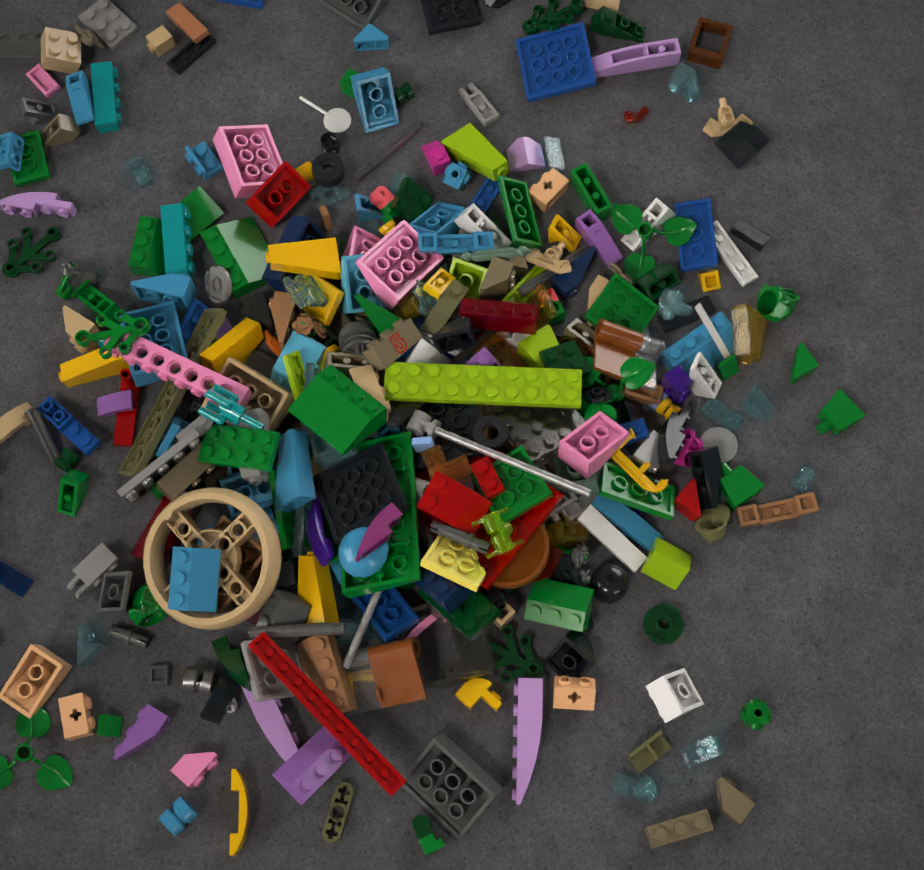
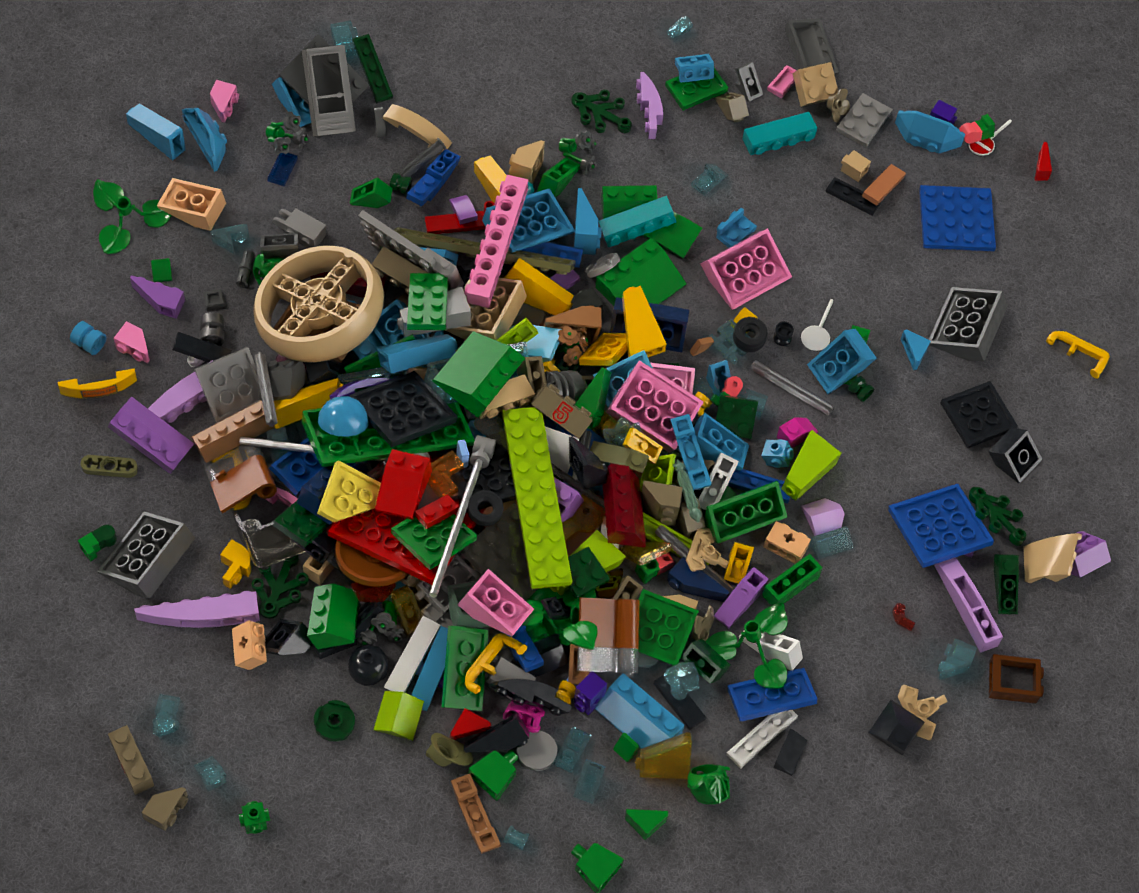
camera: 70 degrees right, 10 degrees down
light nougat brick [58,692,96,741] -> none
dark azure slope [66,70,94,126] -> none
green plant [75,310,151,359] -> none
dark azure slope [168,547,221,612] -> none
teal plant [198,384,265,430] -> none
dark green slope [211,636,252,691] -> none
red slope [245,161,312,229] -> none
red plate [248,631,407,797] -> none
clear light blue plate [283,275,328,308] -> none
magenta slope [355,502,403,563] -> none
dark grey pin [430,519,491,555] -> none
light grey hinge [459,82,500,127] -> none
clear neon green hose [472,507,524,559] -> none
olive panel [627,730,672,774] -> none
white slope [646,668,704,723] -> none
white slope [689,352,722,399] -> none
white sticker [694,303,731,359] -> none
yellow slope [697,269,721,292] -> none

